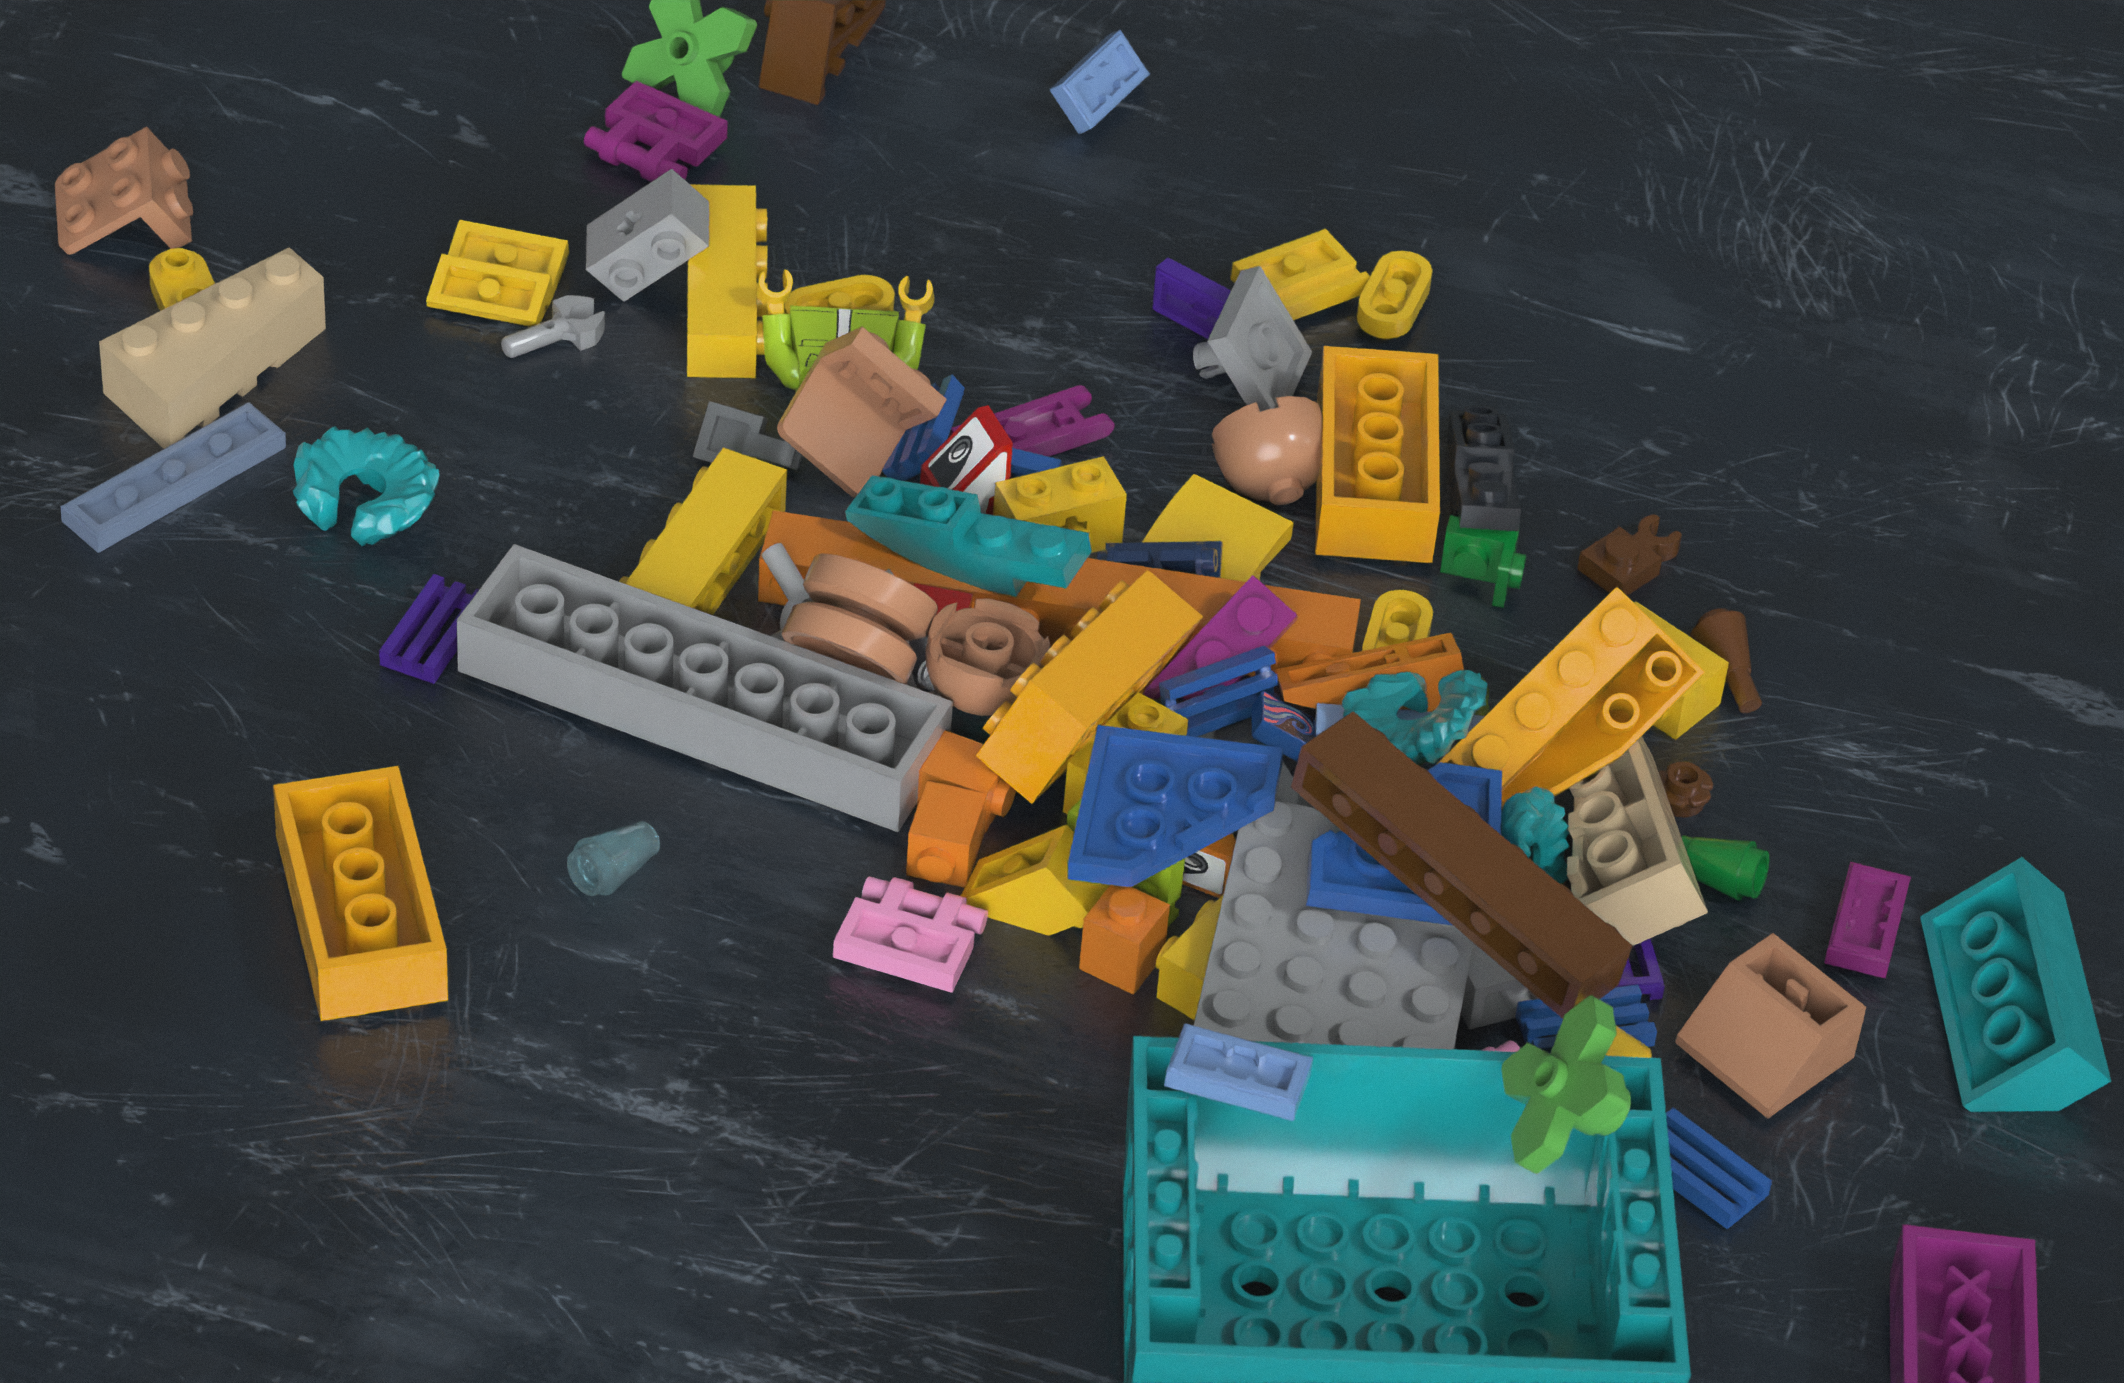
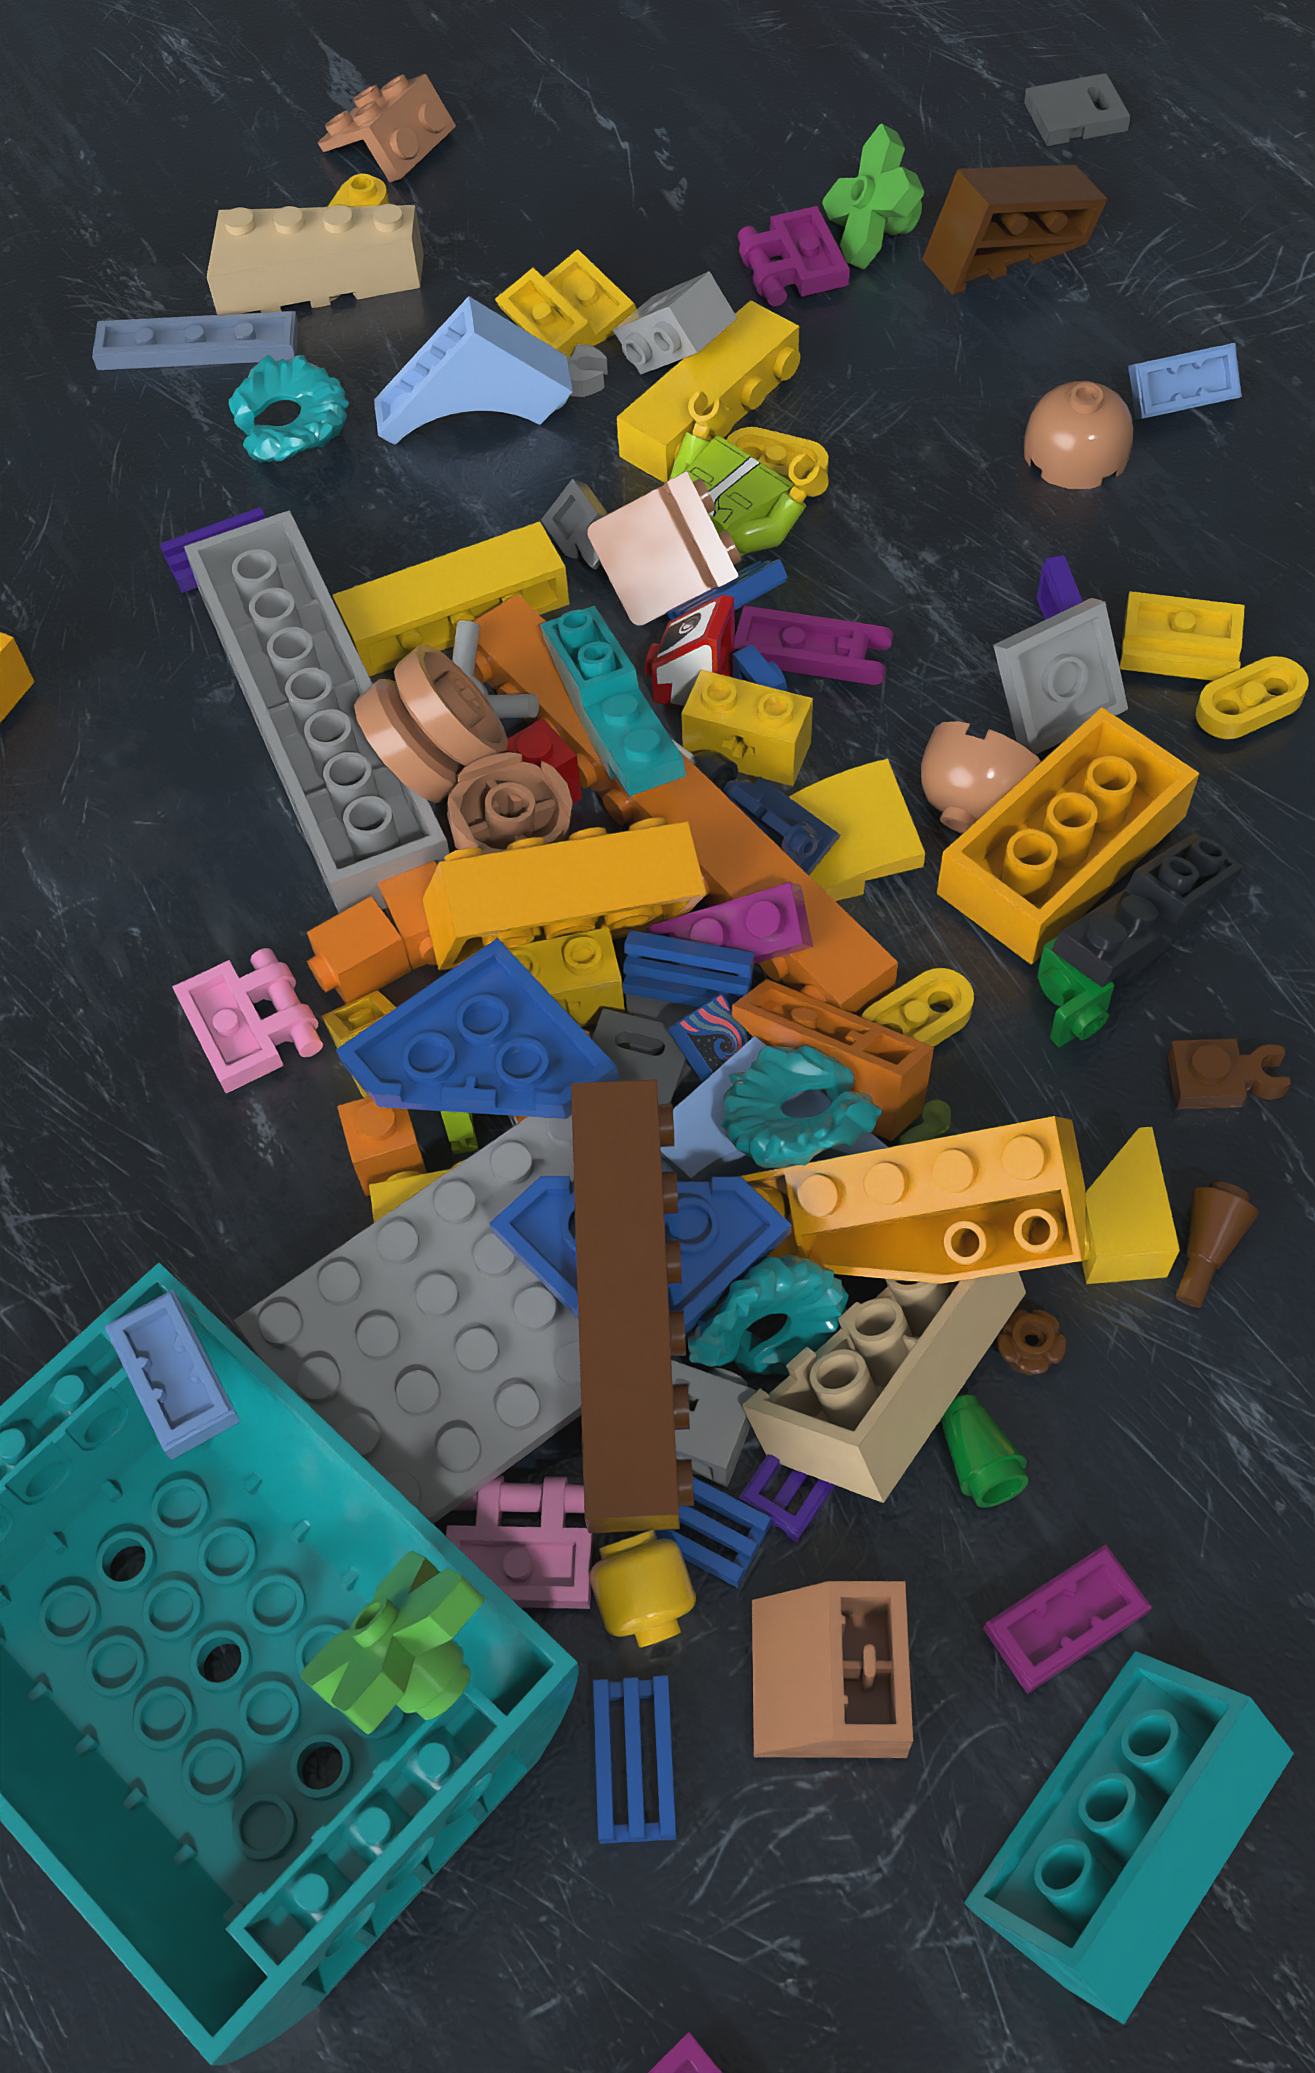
camera: 50 degrees right, 15 degrees up
clear light blue cone [567,821,660,896] -> none
none -> light blue arch [374,296,573,445]
none -> nougat cylinder [1024,381,1133,489]

